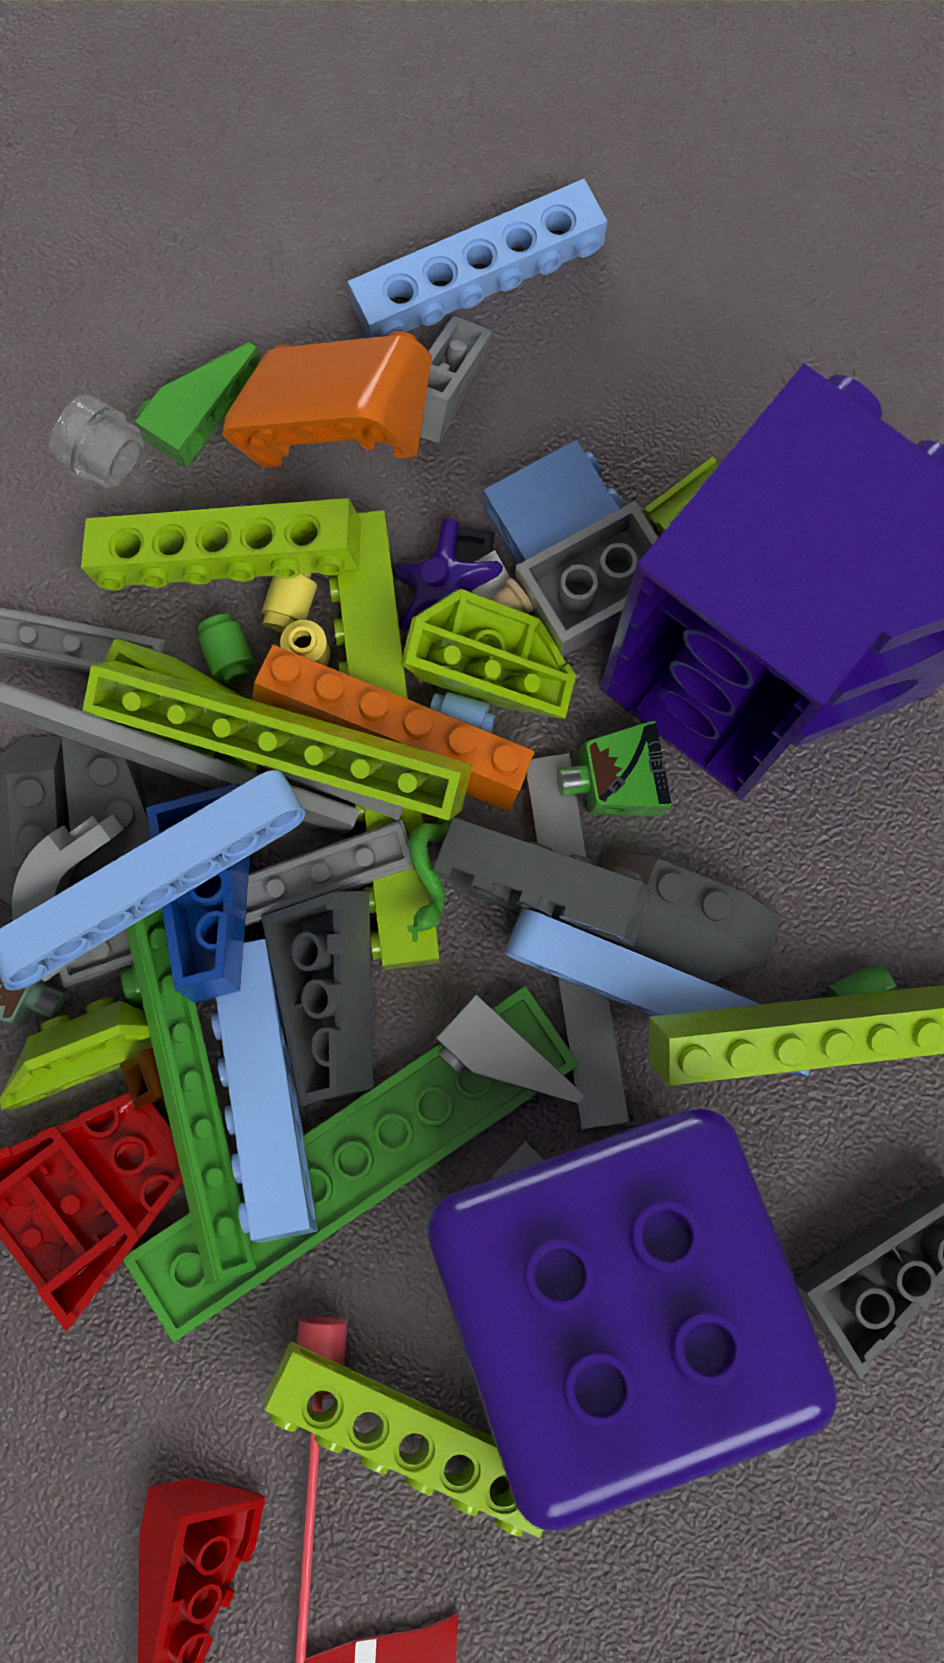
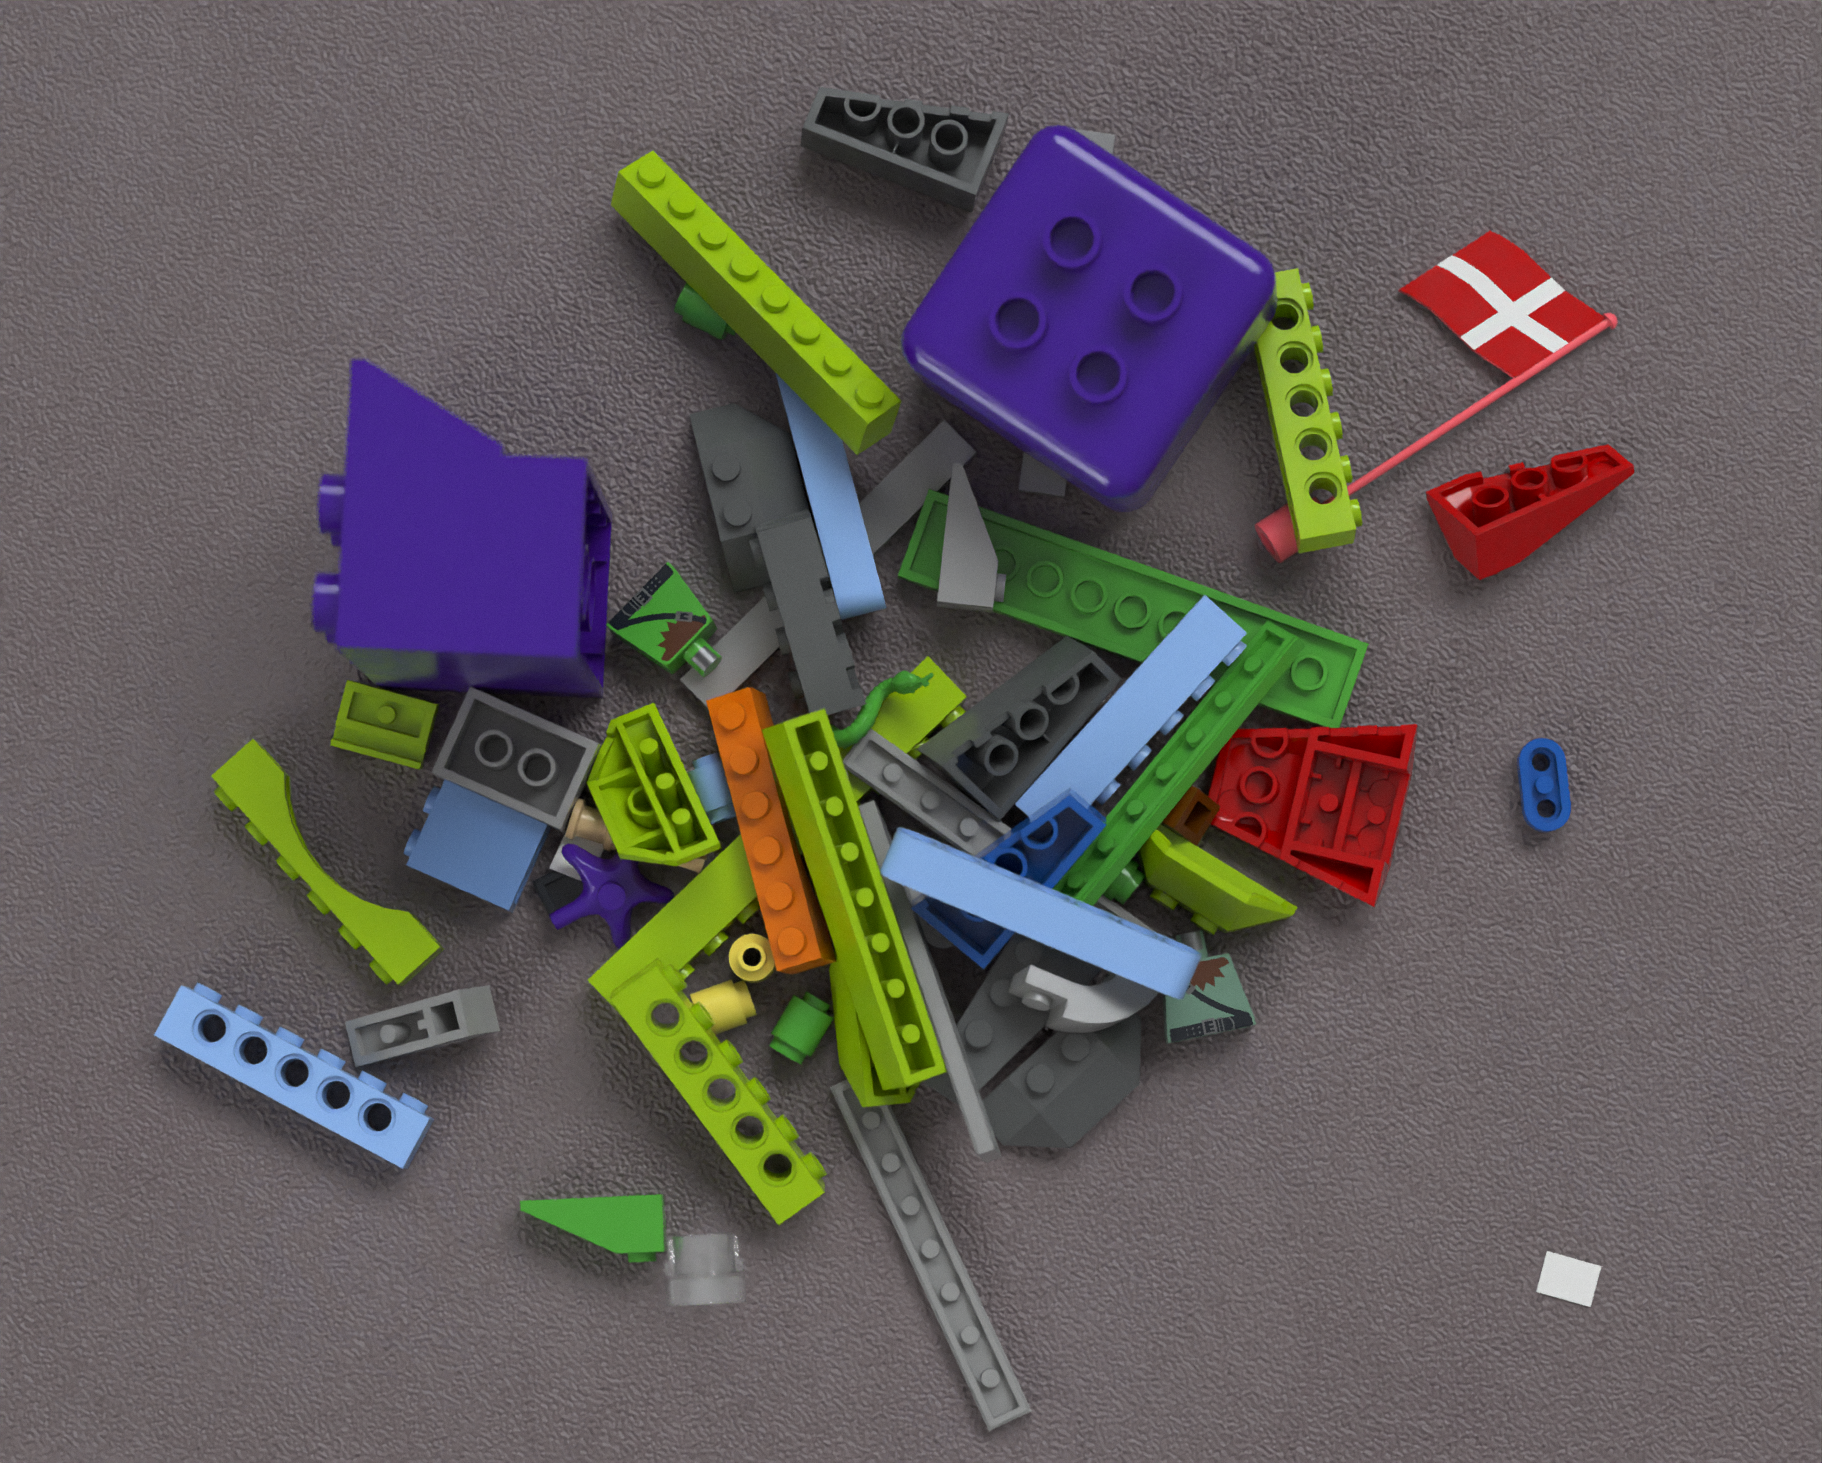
camera: 125 degrees left, 5 degrees up
orange windscreen [223,331,432,468] -> none
none -> lime arch [211,739,444,987]

